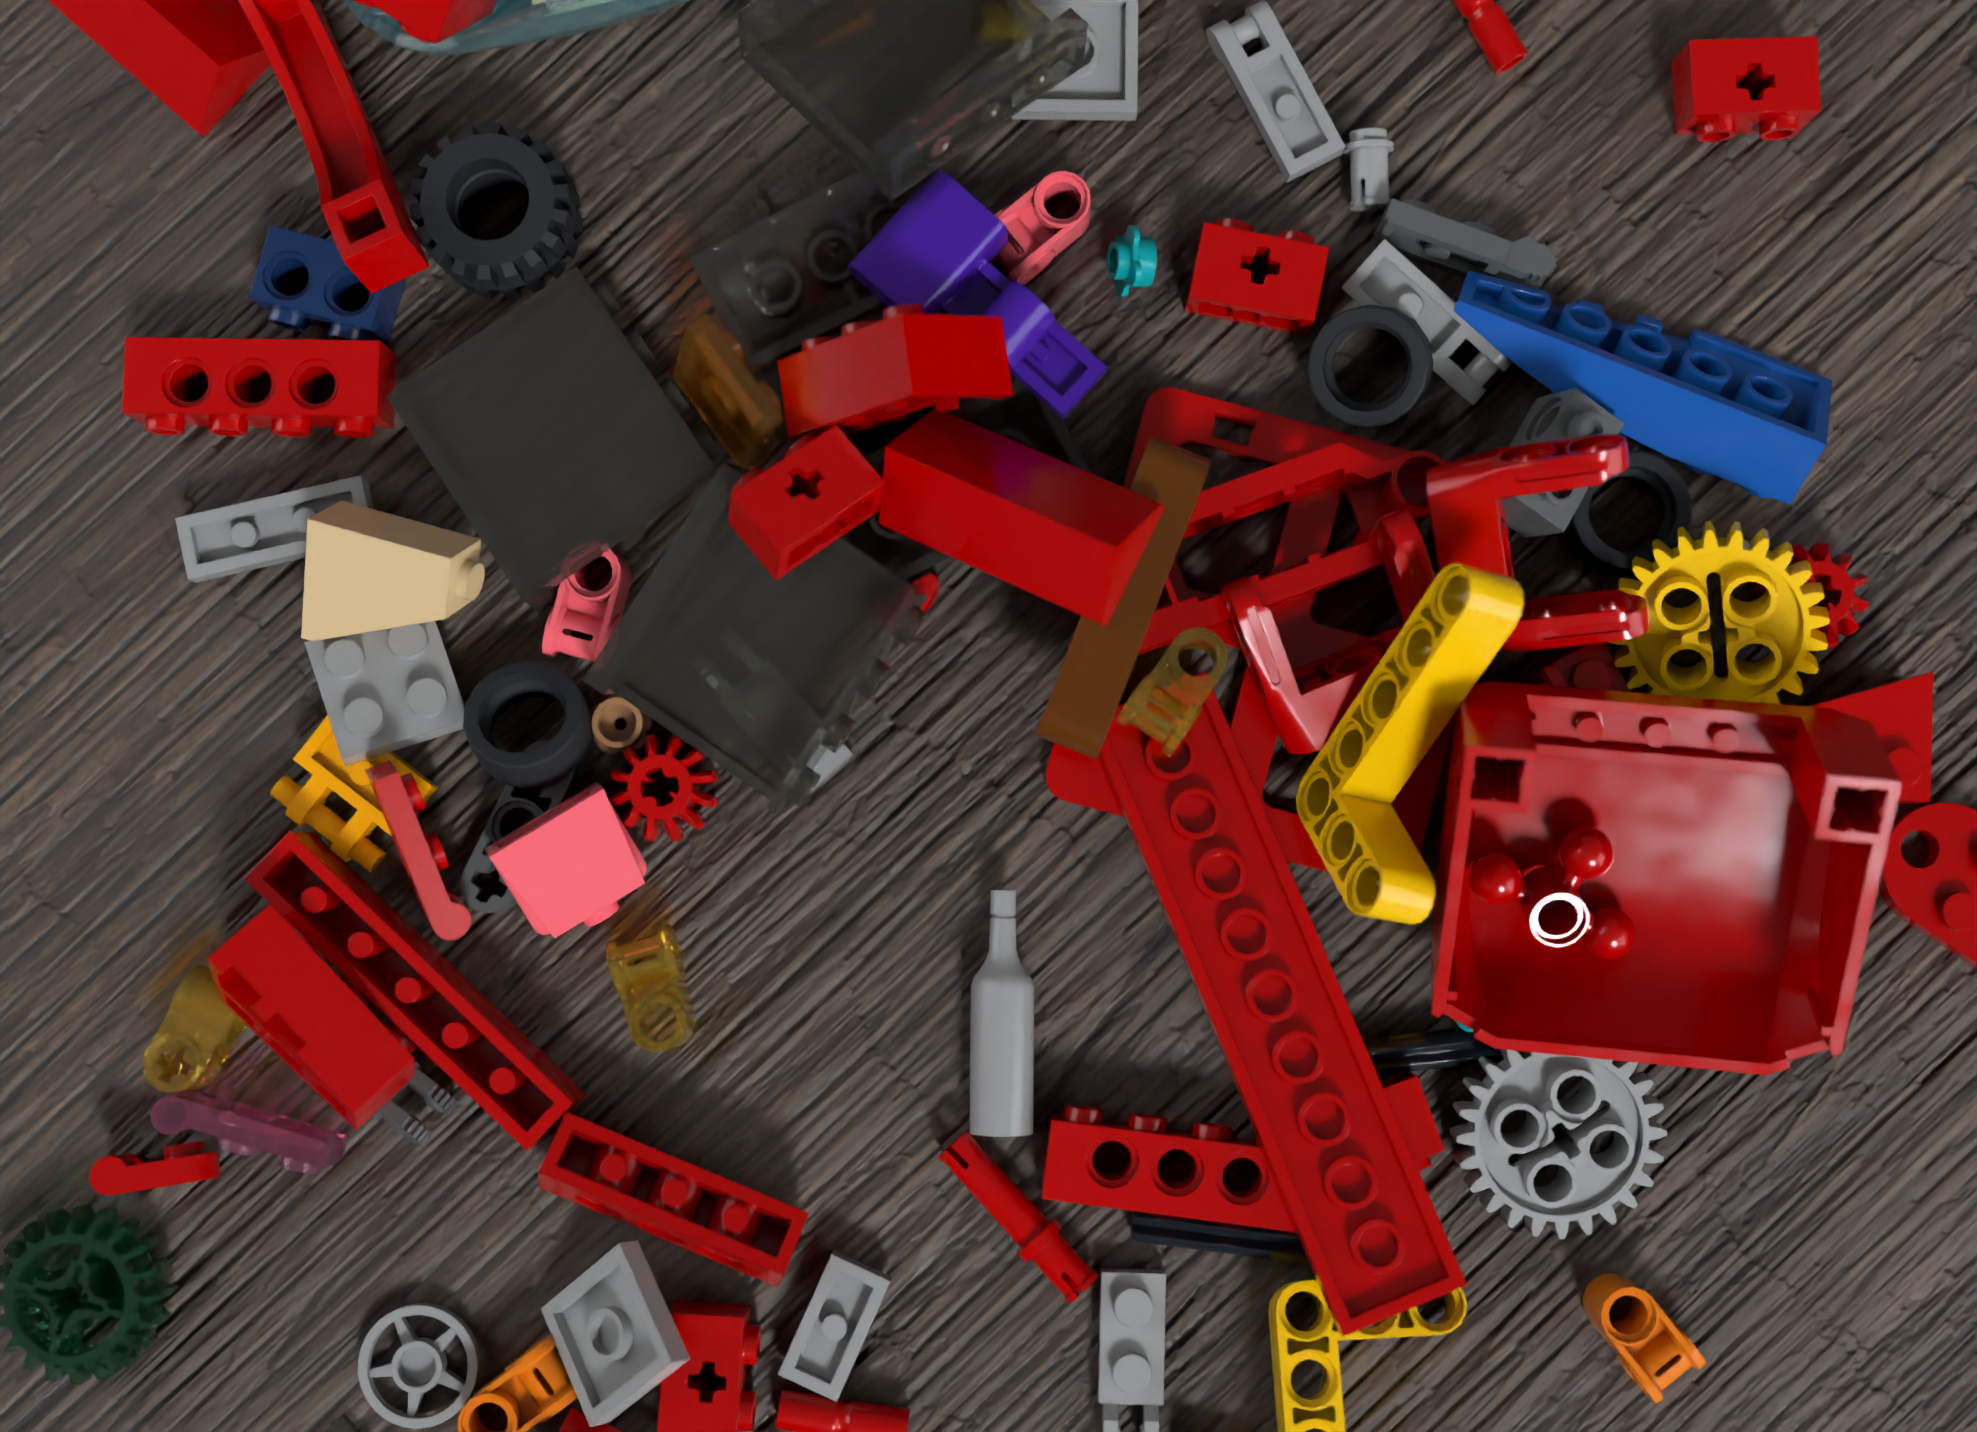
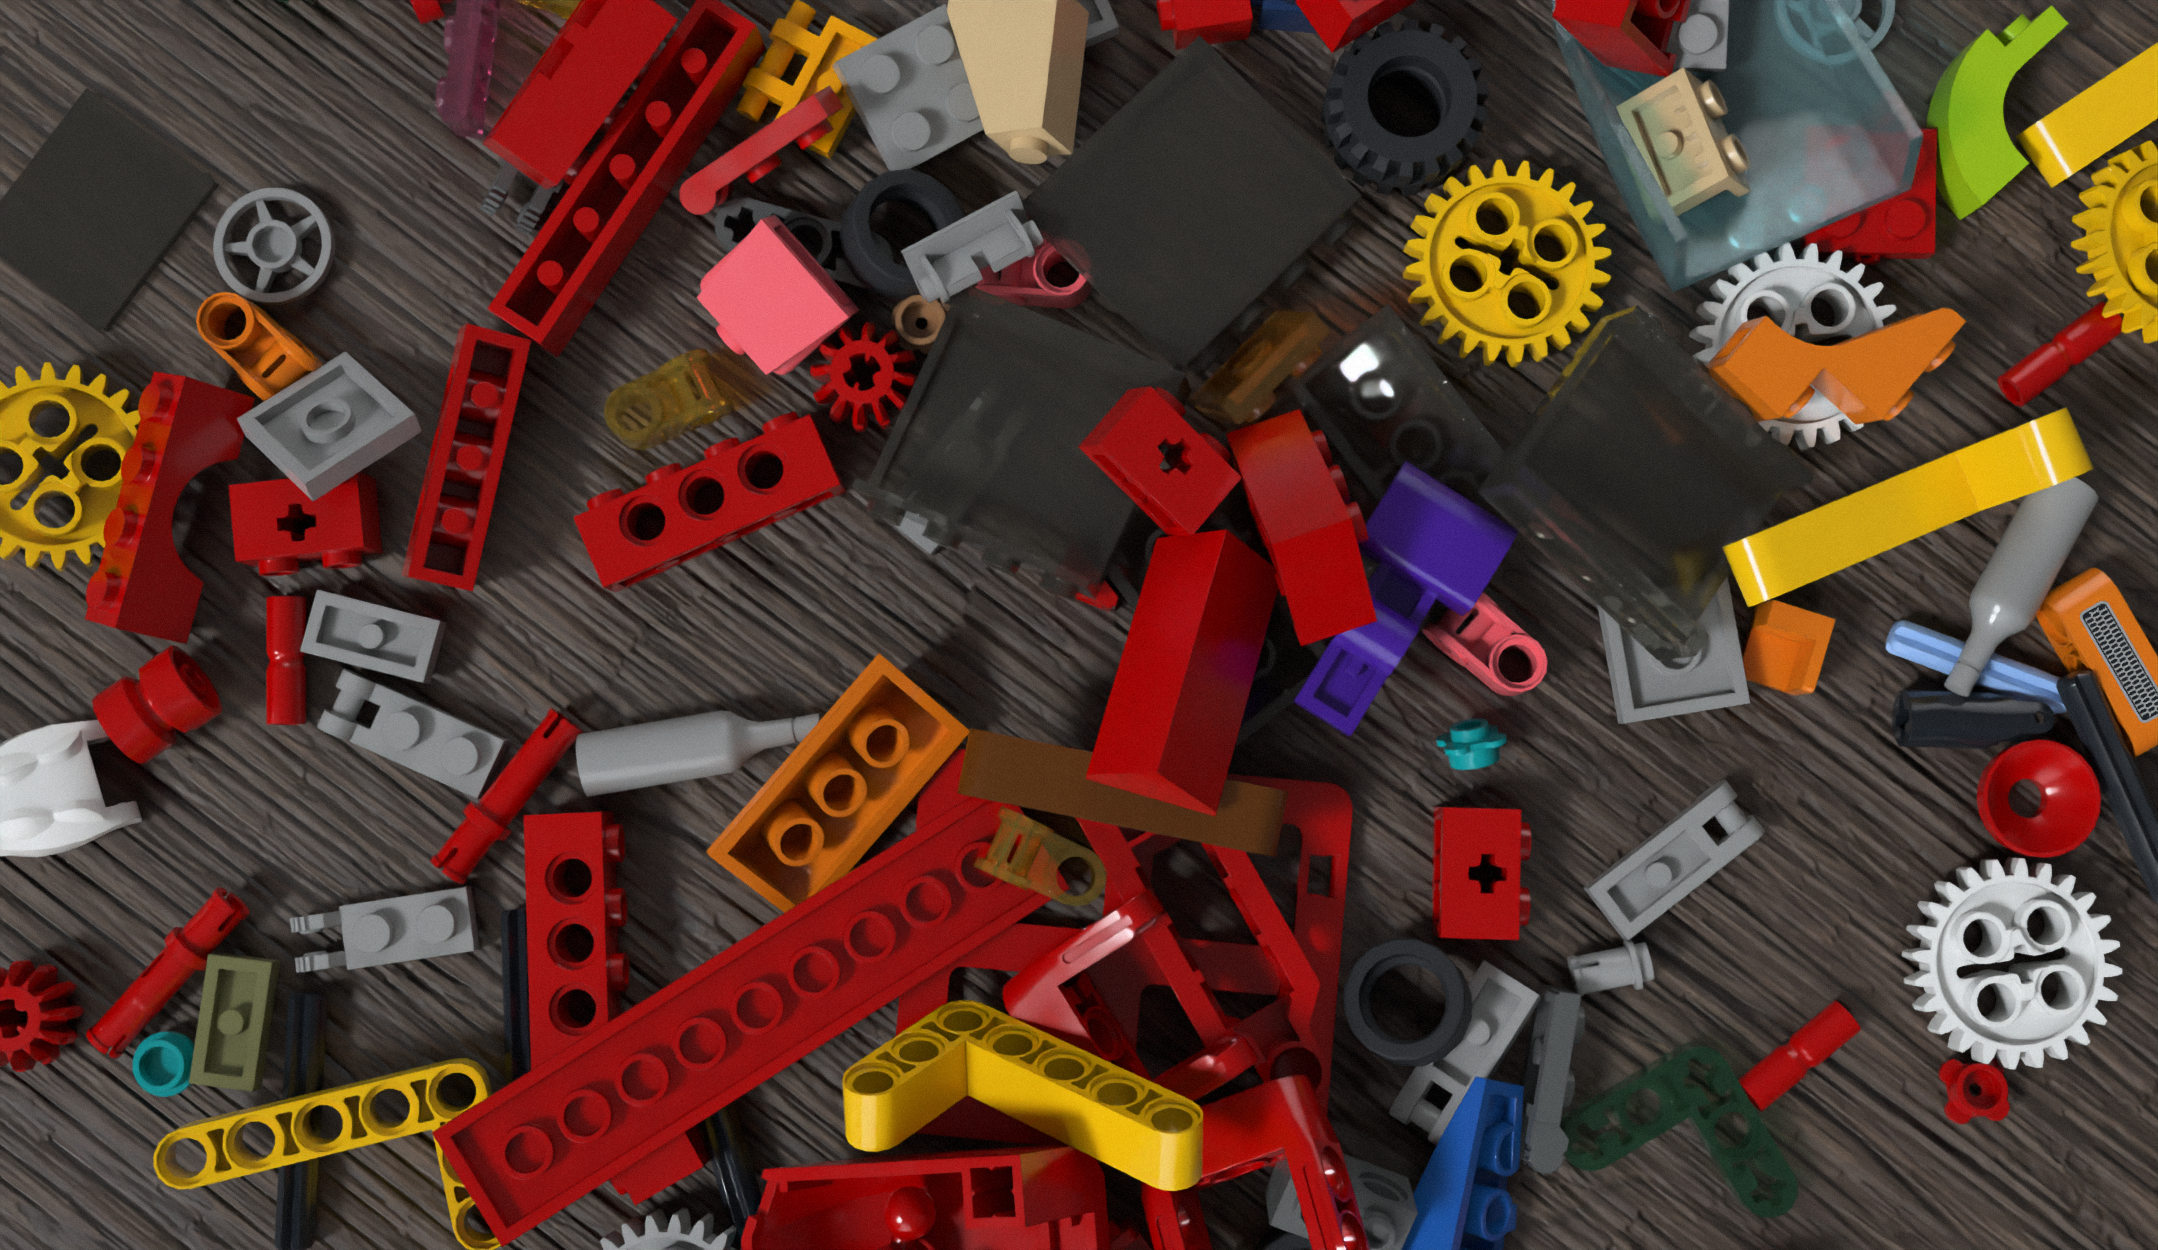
camera: 75 degrees right, 0 degrees up
none -> light grey plate [317,668,510,799]
none -> red brick [573,412,846,593]
none -> orange slope [706,653,970,912]
none -> light grey hinge [901,190,1044,303]
none -> yellow gear [1402,159,1612,367]
none -> clear green beam [1559,1043,1798,1218]

